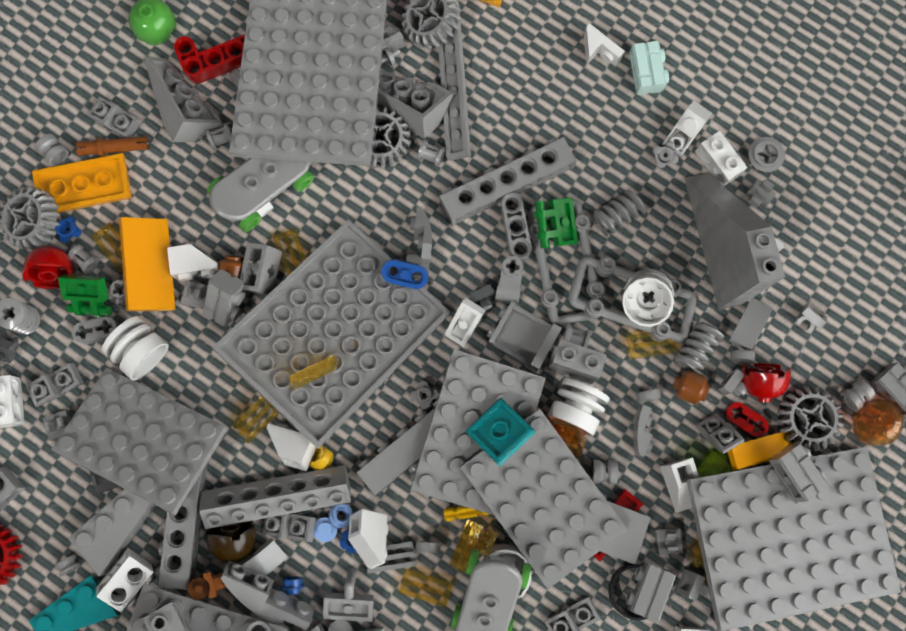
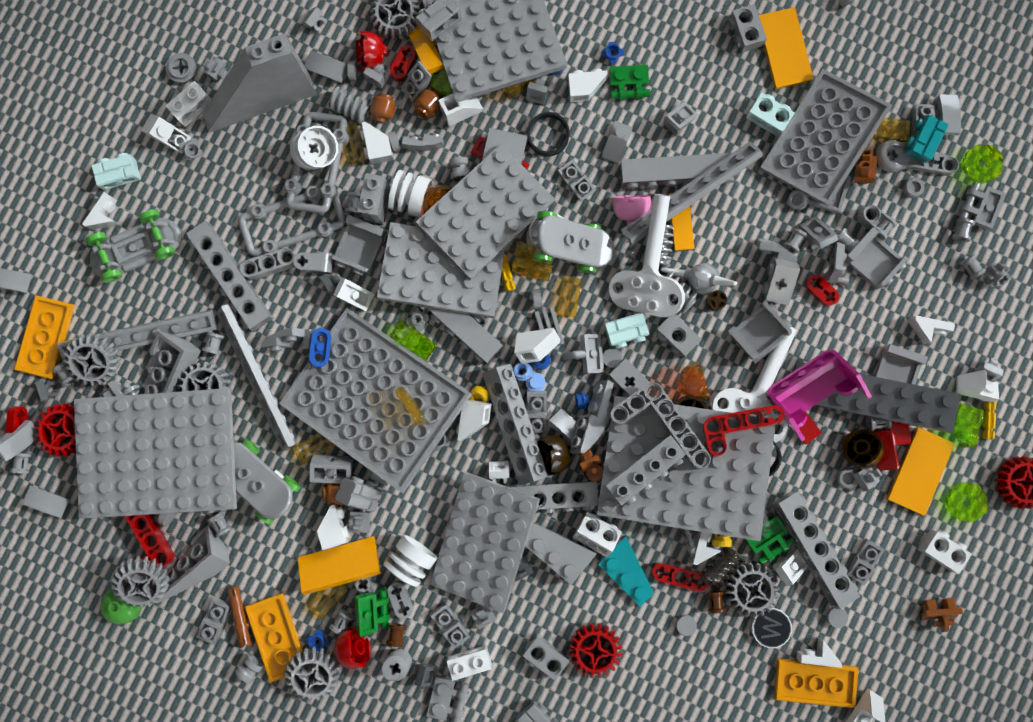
camera: 90 degrees left, 5 degrees up
light grey bush [54,554,81,577] -> none
clear yellow tile [233,396,280,443] -> none
teal tile [465,398,536,467] -> none
green plate [534,198,578,249] -> none
light grey piece [593,190,647,237] -> none
light grey brick [626,562,676,623] -> none
light grey tile [654,528,683,555] -> none
none -> light grey piece [85,209,181,283]
none -> light grey gear [111,555,169,608]
none -> light grey plate [217,304,295,451]
none -> white slope [360,122,394,164]
none -> reddish brown bush [386,623,407,647]
none -> clear neon green slope [389,320,437,361]
none -> dark orange head [414,89,441,119]
none -> white tile [489,461,509,483]

